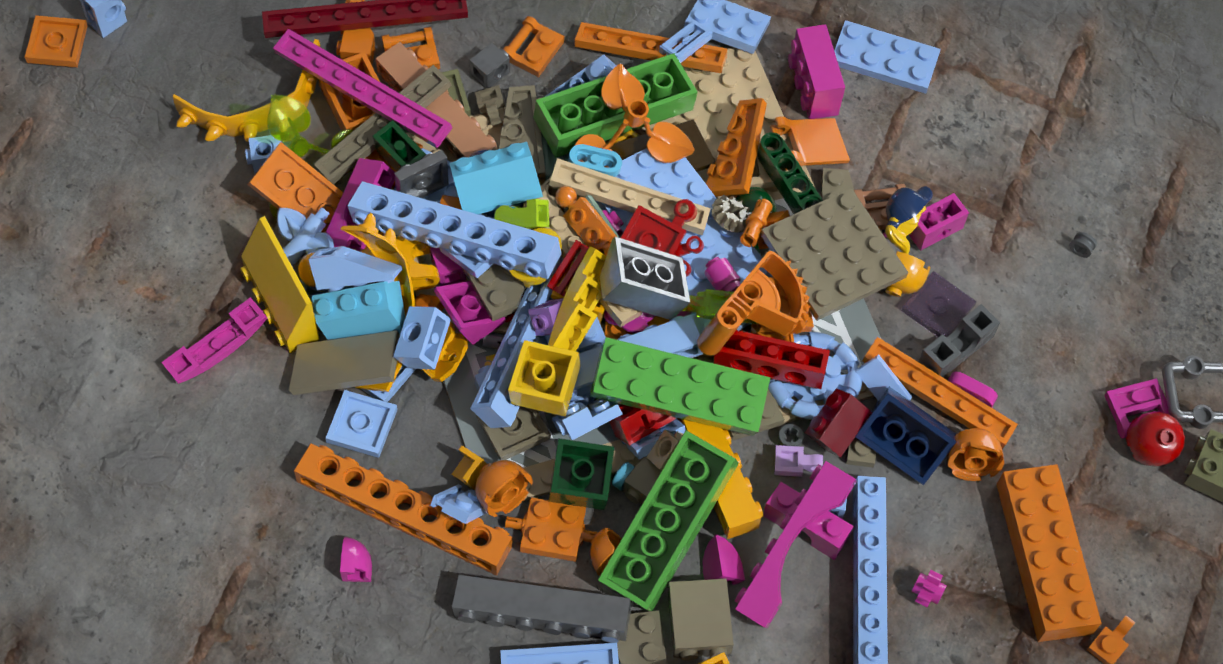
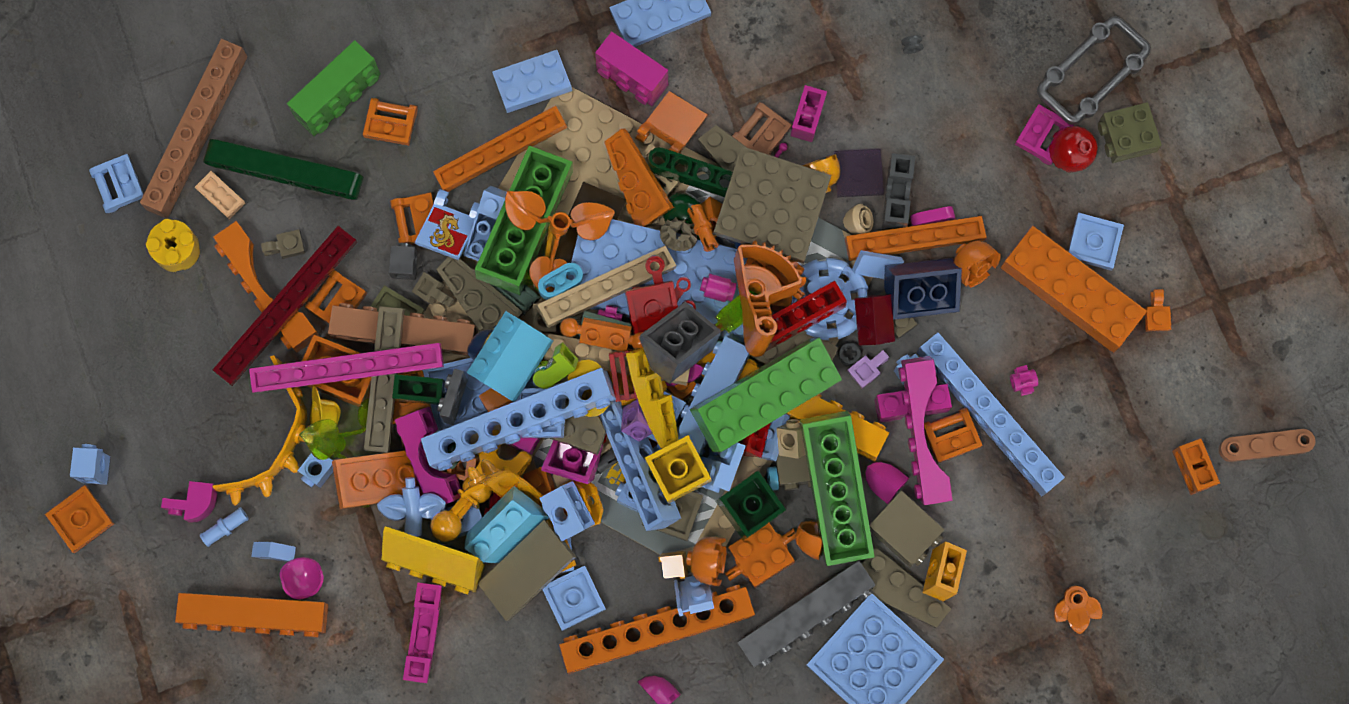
camera: 40 degrees left, 15 degrees up
light blue slope [308,246,402,292] -> none
light blue tile [659,20,713,63] -> none
dark blue hair [885,186,933,254] -> none
none -> dark pink brick [161,481,218,523]
none -> orange brick [175,593,328,638]
none -> light blue pin [200,507,249,547]
none -> light blue piece [251,542,296,562]
none -> dark pink helmet [280,557,324,600]
none -> yellow piece [310,386,341,439]
none -> flag [415,189,479,260]
none -> tan cone [843,204,874,234]
none -> orange plate [924,407,983,464]
none -> light blue plate [1068,213,1124,271]

